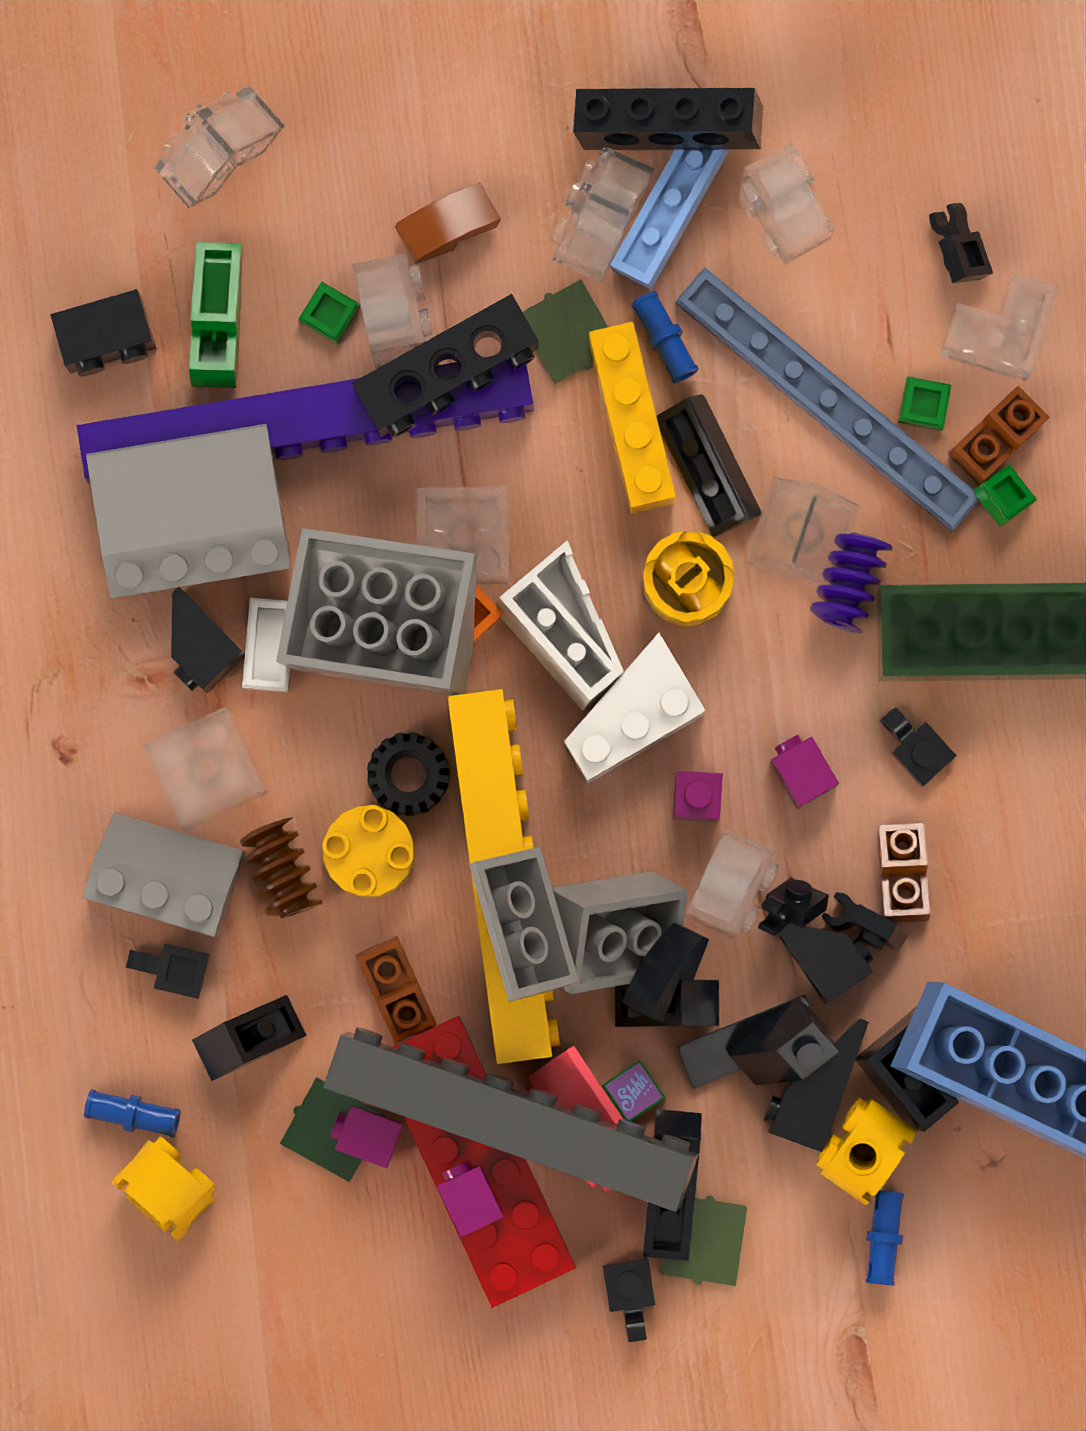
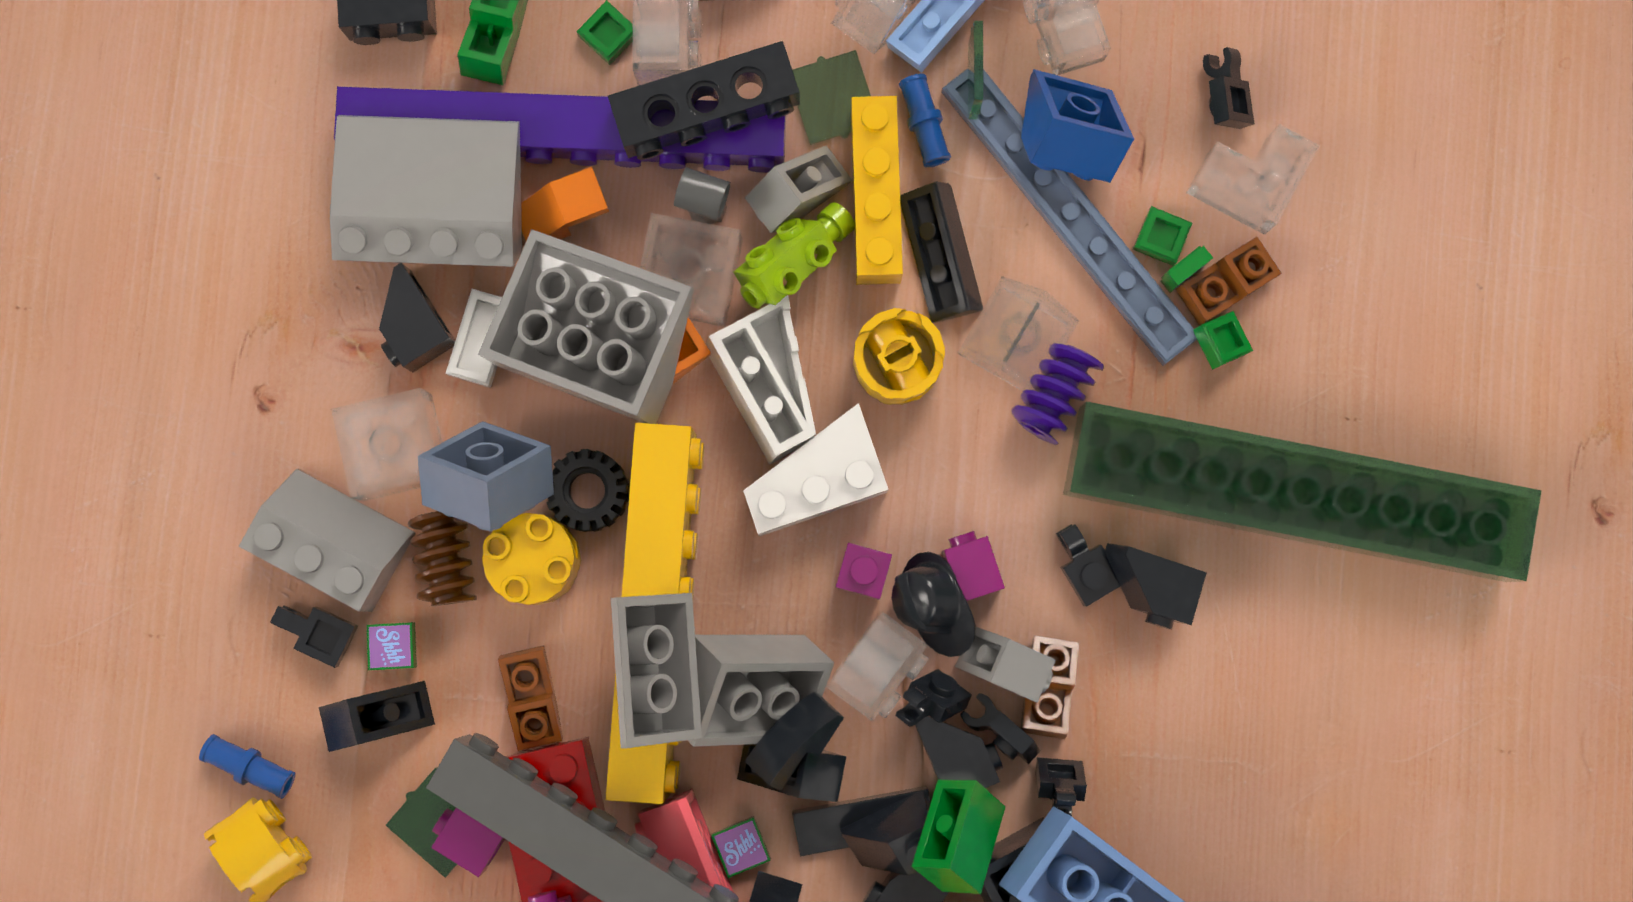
camera: 10 degrees right, 0 degrees up
none -> tile [366,622,417,670]
none -> sand blue brick [417,421,554,532]
none -> orange slope [521,166,609,241]
none -> dark grey piece [674,167,731,229]
none -> lime brick [733,202,855,309]
none -> light grey slope [745,145,852,233]
none -> black piece [891,551,976,657]
none -> green brick [911,780,1006,894]
none -> light grey slope [955,627,1056,703]
none -> clear green piece [968,21,983,119]
none -> blue slope [1021,69,1134,183]
none -> black plate [1035,757,1087,816]
none -> black slope [1105,543,1207,630]
none -> green tile [1161,246,1213,293]

